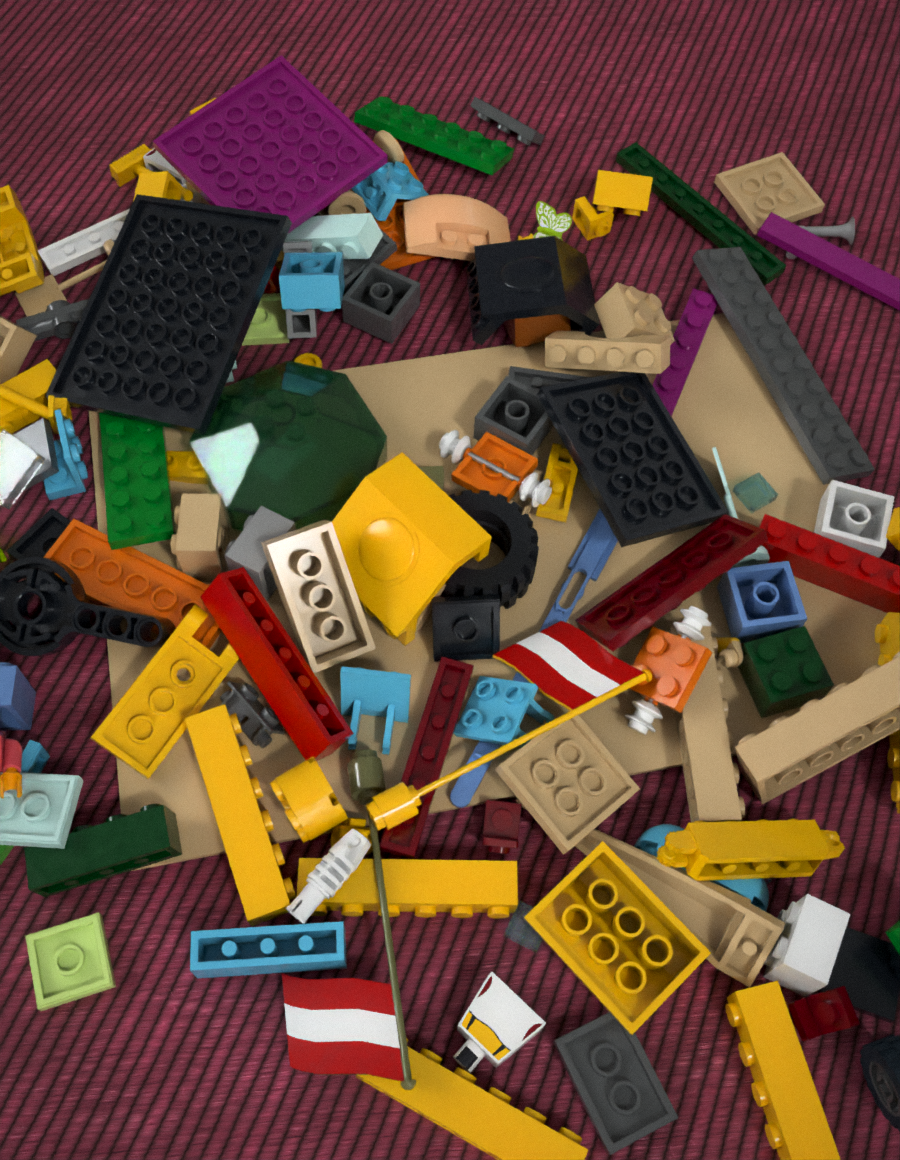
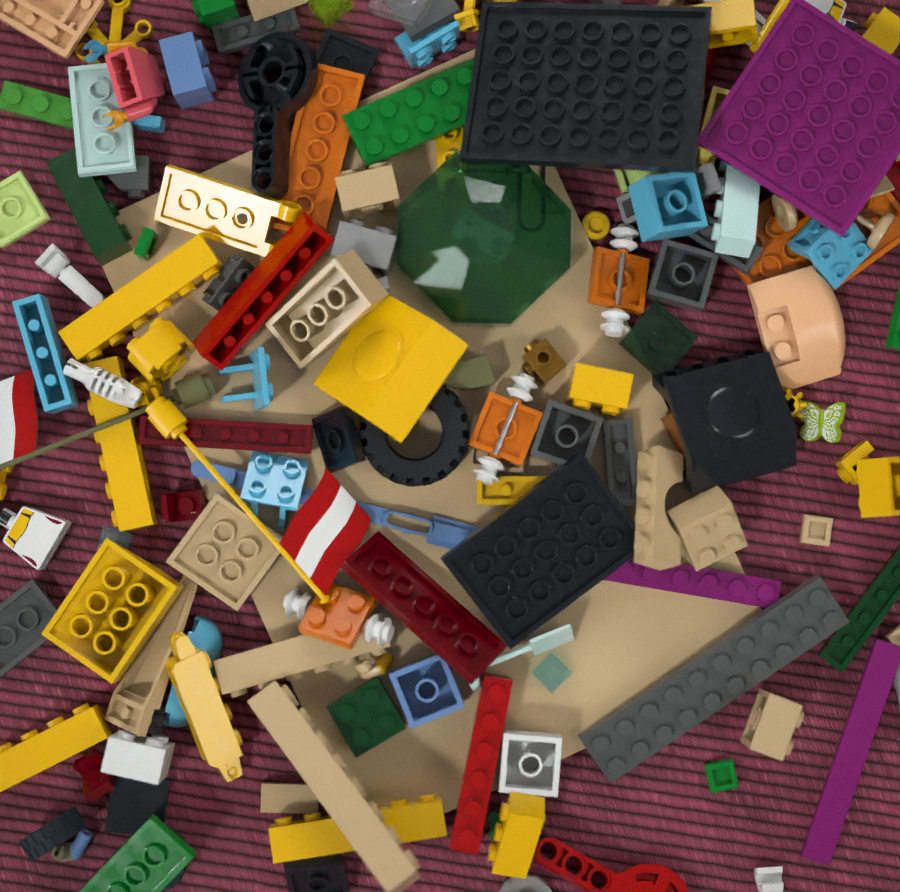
camera: 80 degrees right, 25 degrees up
none -> white piece [35,243,105,307]
none -> dark grey slope [106,155,154,199]
none -> green tile [133,227,158,261]
none -> tan tile [260,782,319,814]
none -> pearl gold brick [521,338,567,385]
none -> yellow brick [566,363,634,416]
none -> orange plate [587,224,650,337]
none -> clear green tile [619,300,698,375]
none -> green tile [703,758,739,793]
none -> tan brick [740,688,804,761]
none -> tan tile [799,514,833,547]

